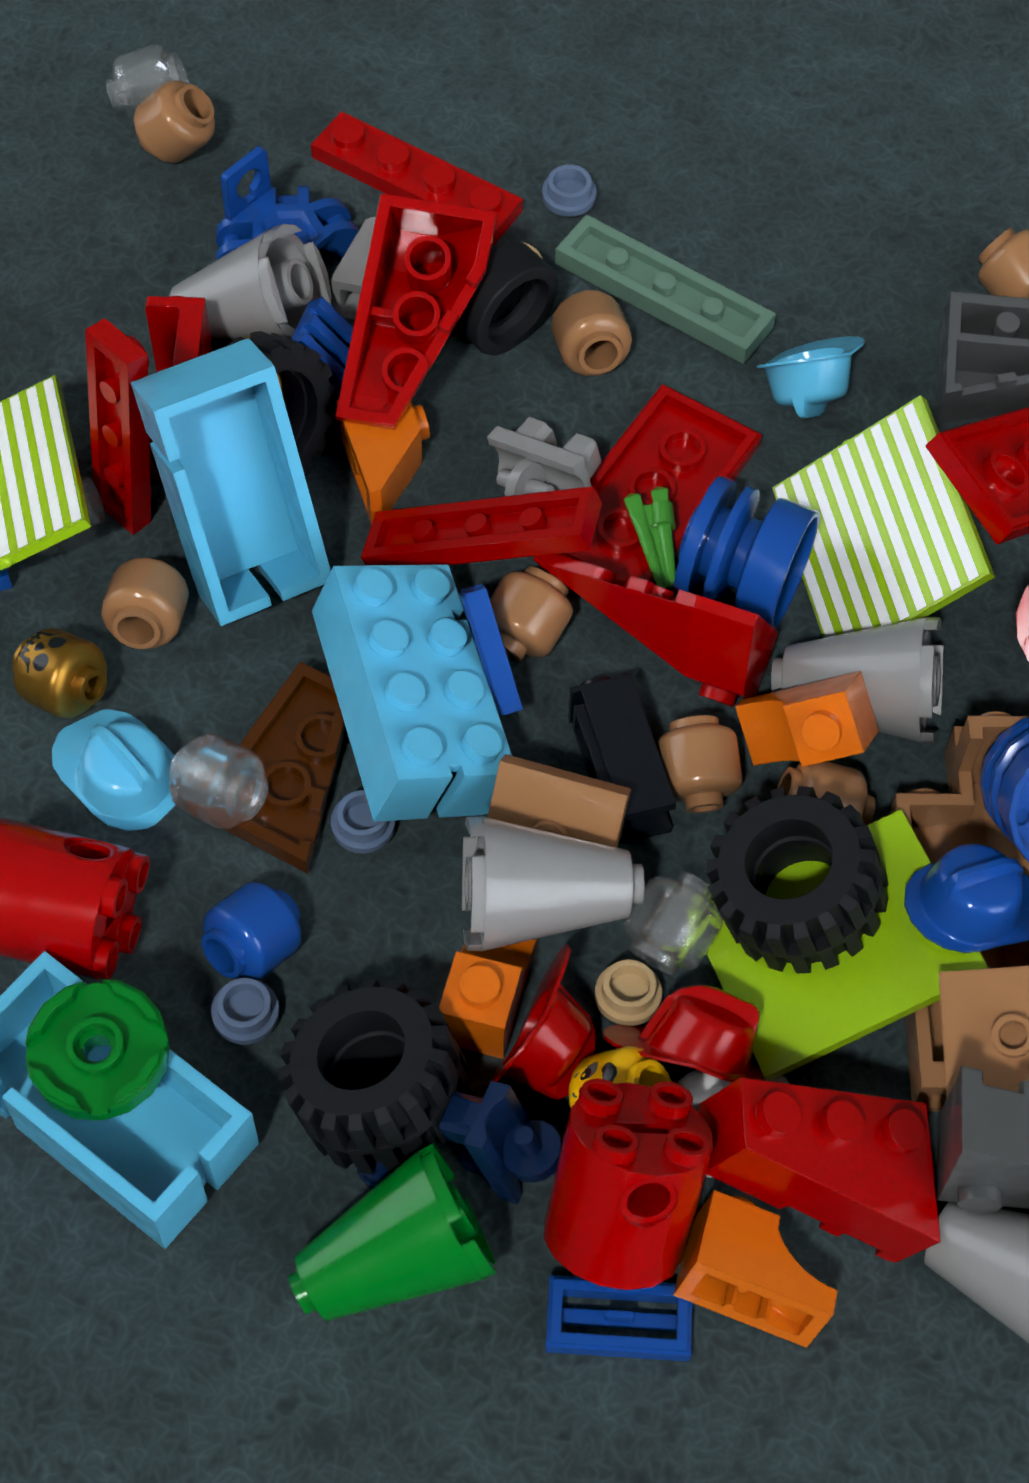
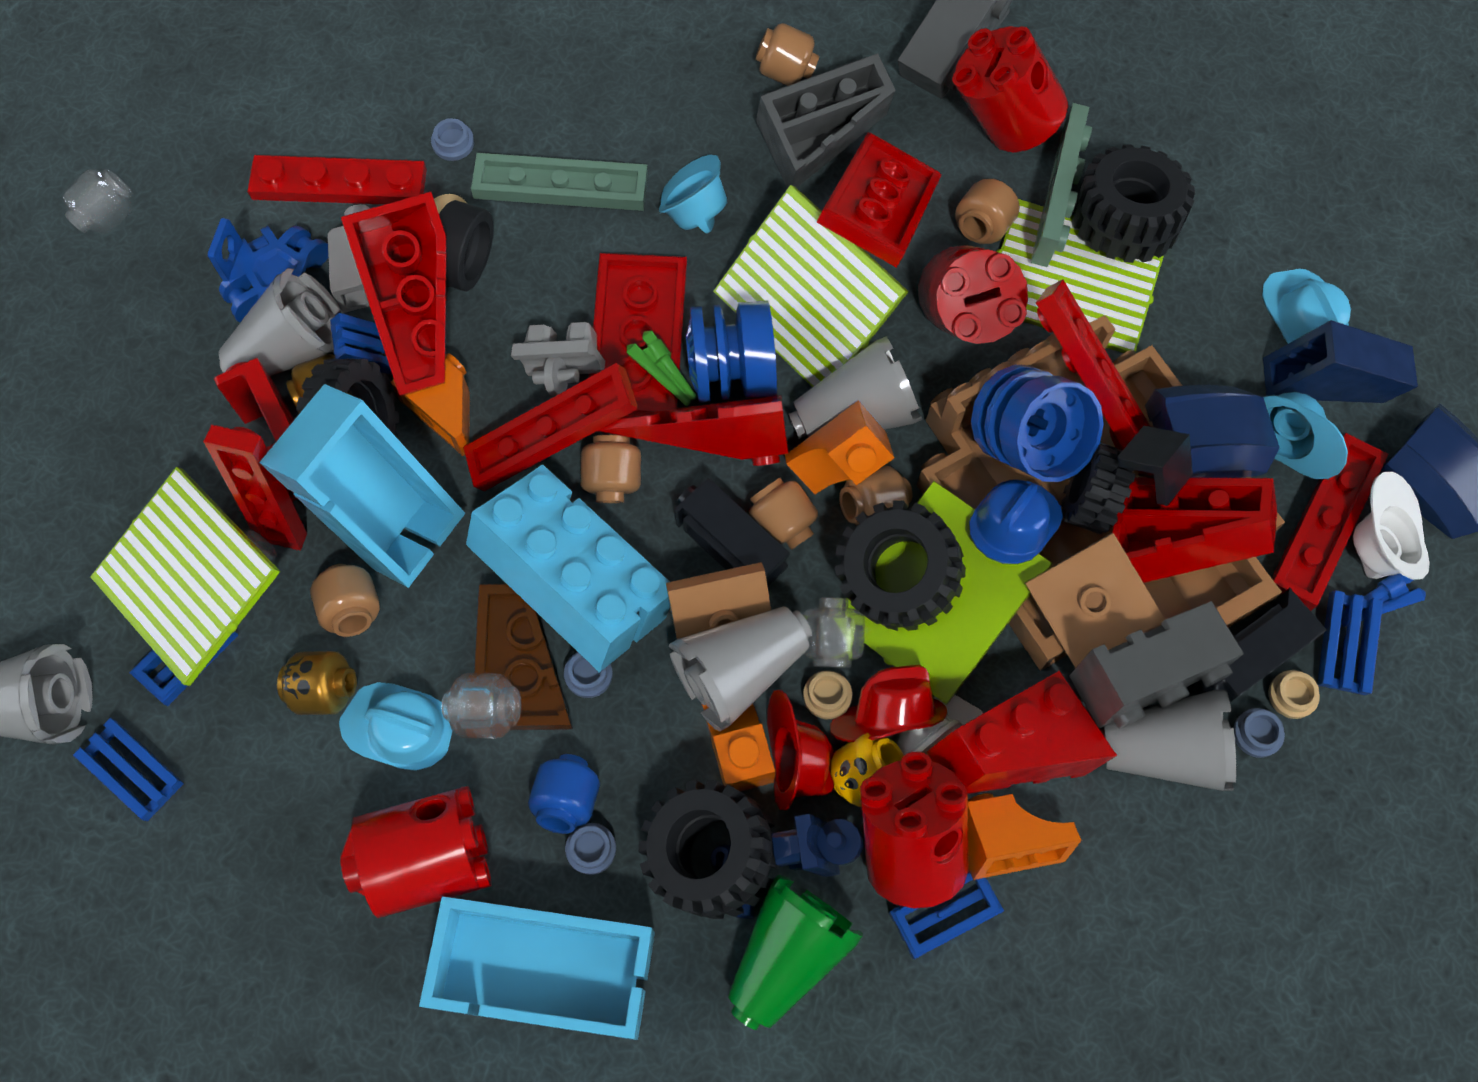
camera: 30 degrees left, 10 degrees up
green plate [25,979,170,1121] -> none
medium nougat head [133,80,215,164] -> none
blue tile [459,583,523,716] -> none
medium nougat head [551,290,632,376] -> none

